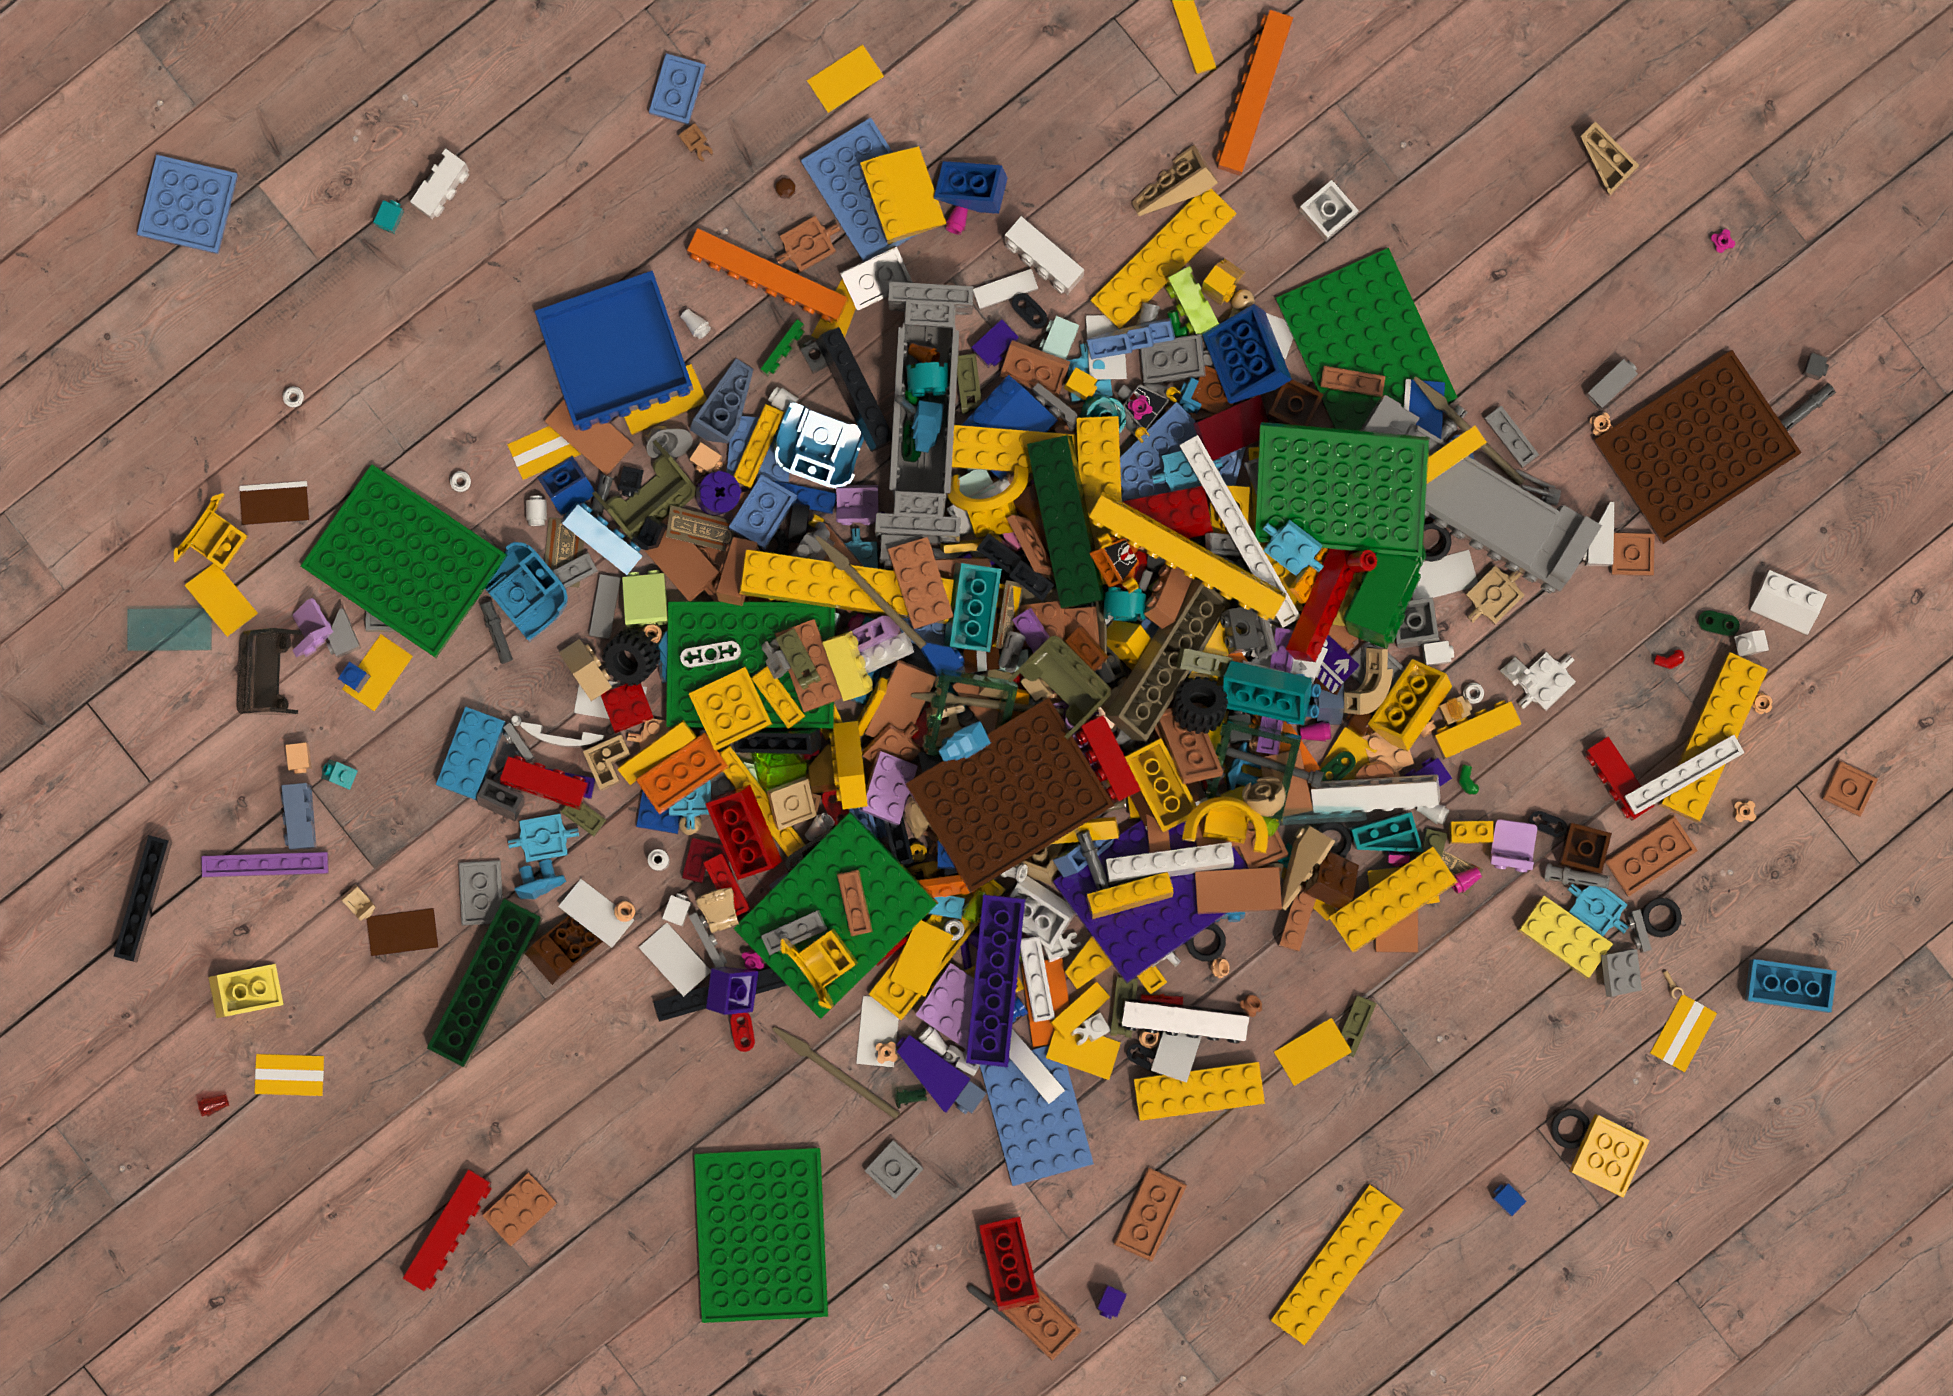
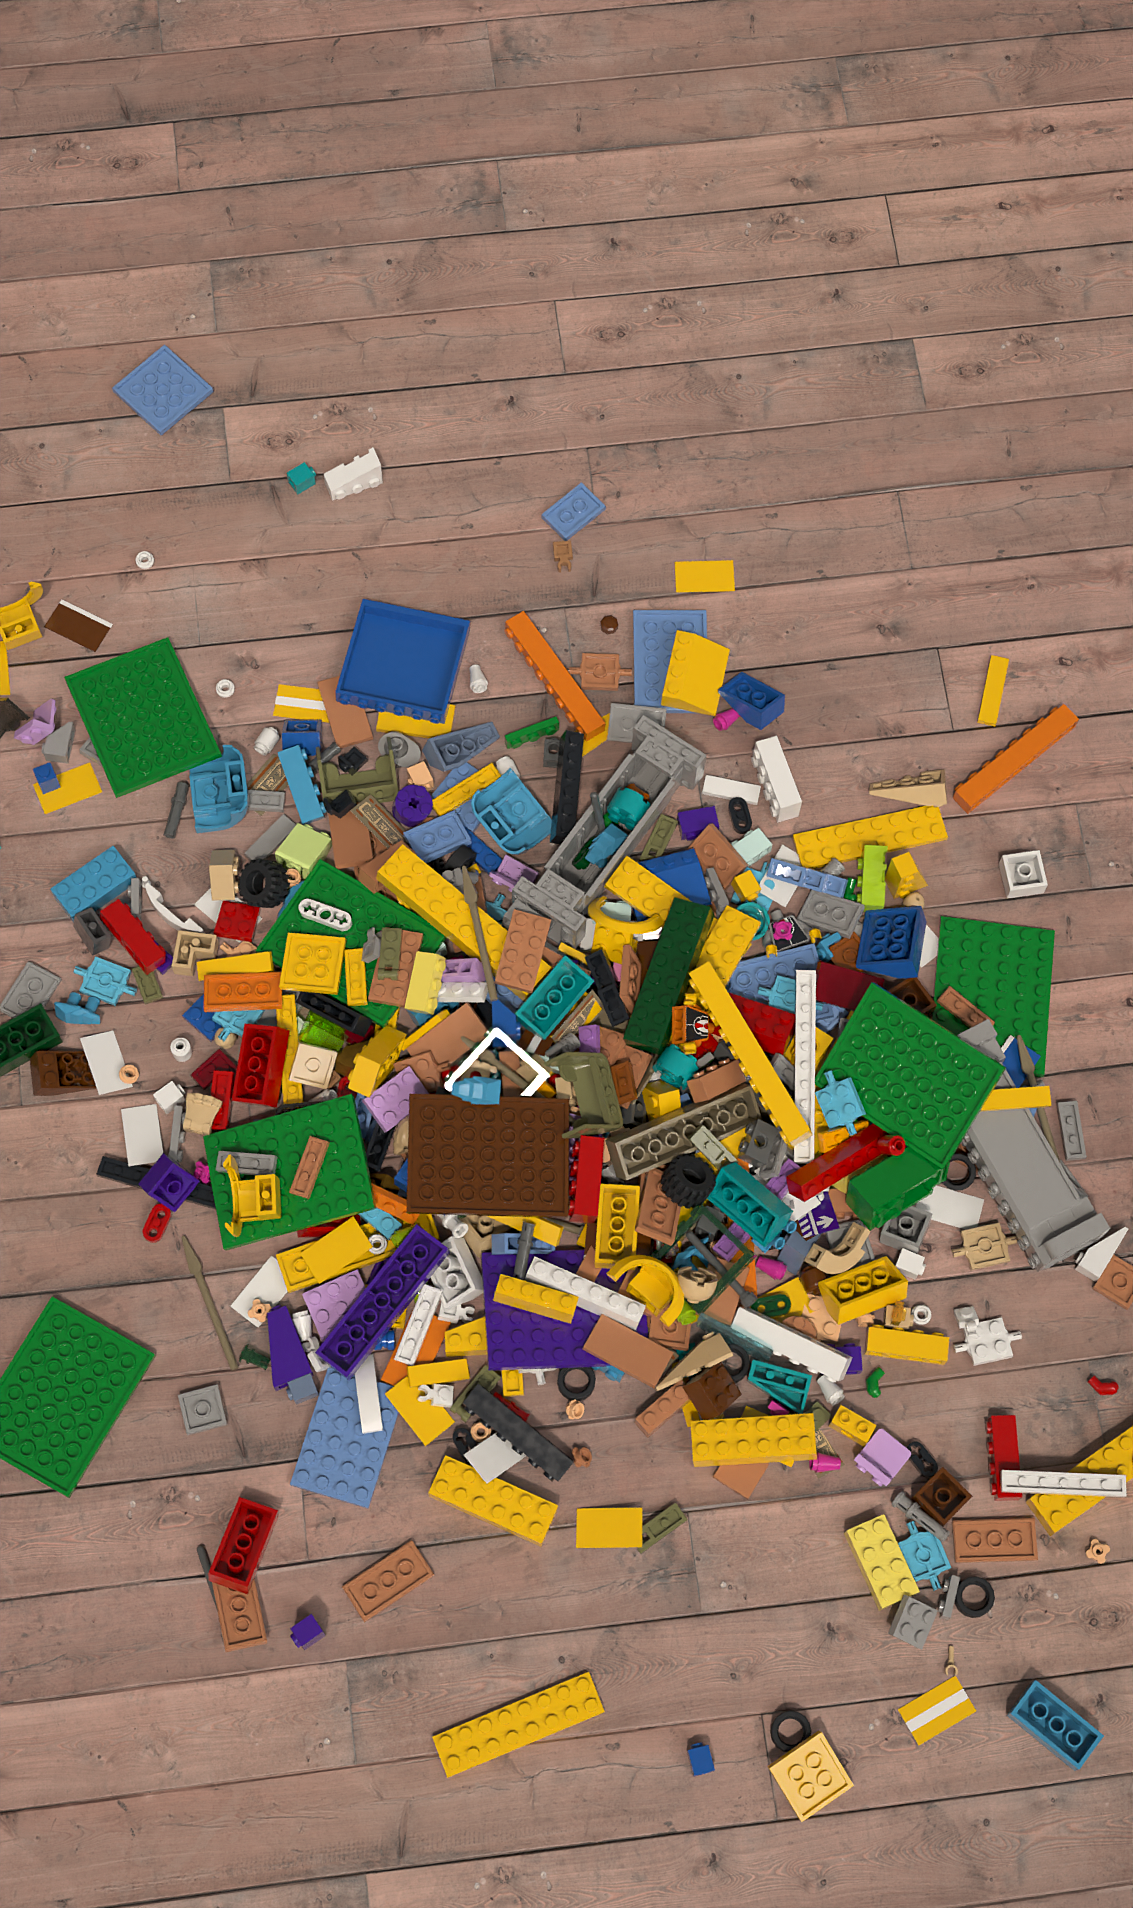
camera: 30 degrees right, 15 degrees down
yellow plate [910,842,927,863] -> none

